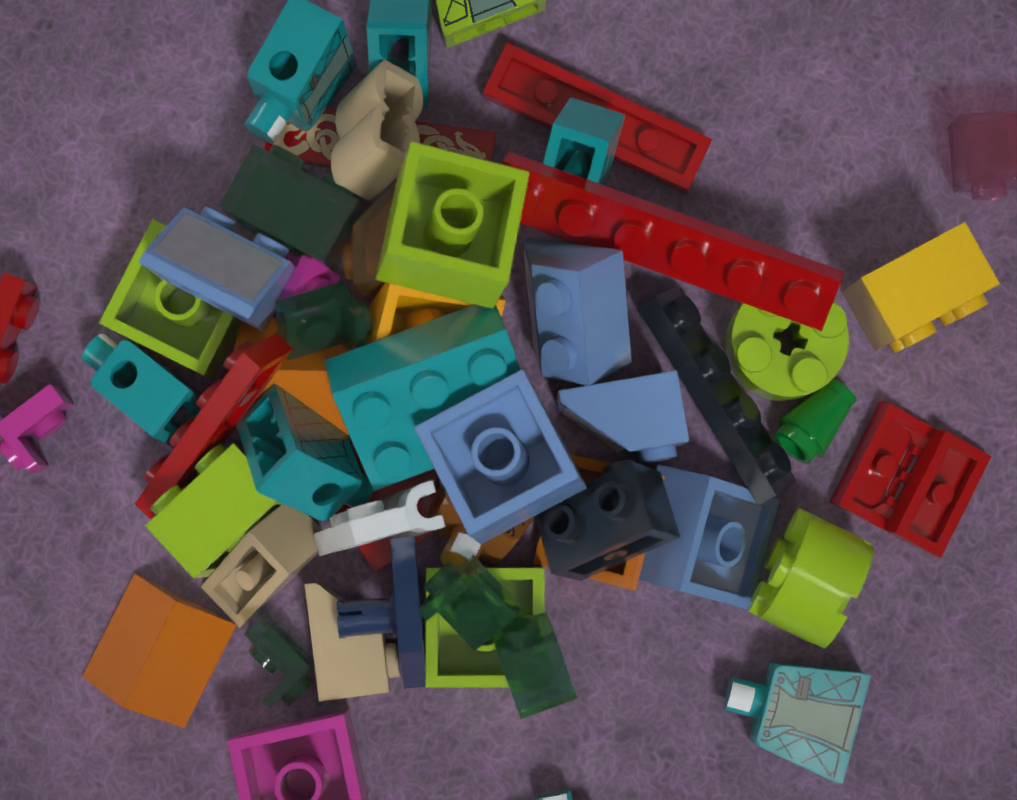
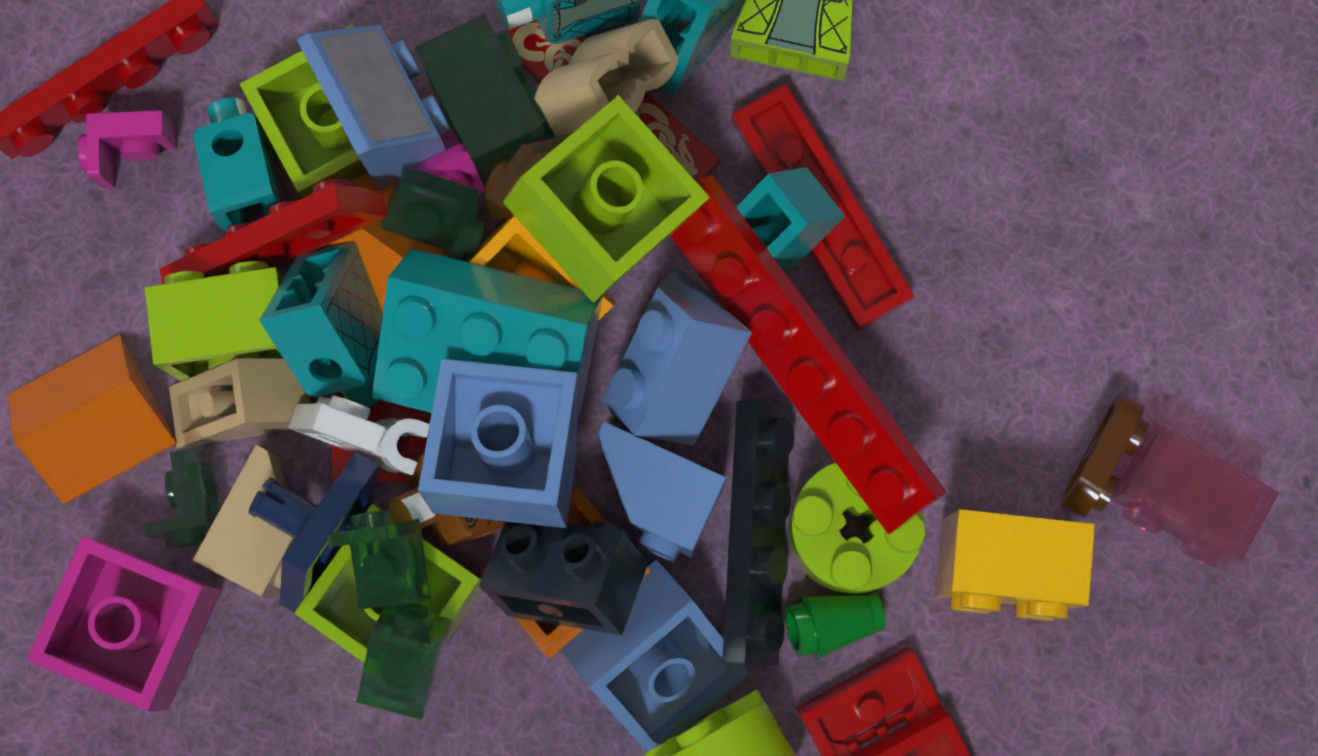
camera: 40 degrees right, 5 degrees down
none -> reddish brown plate [1059,393,1149,517]

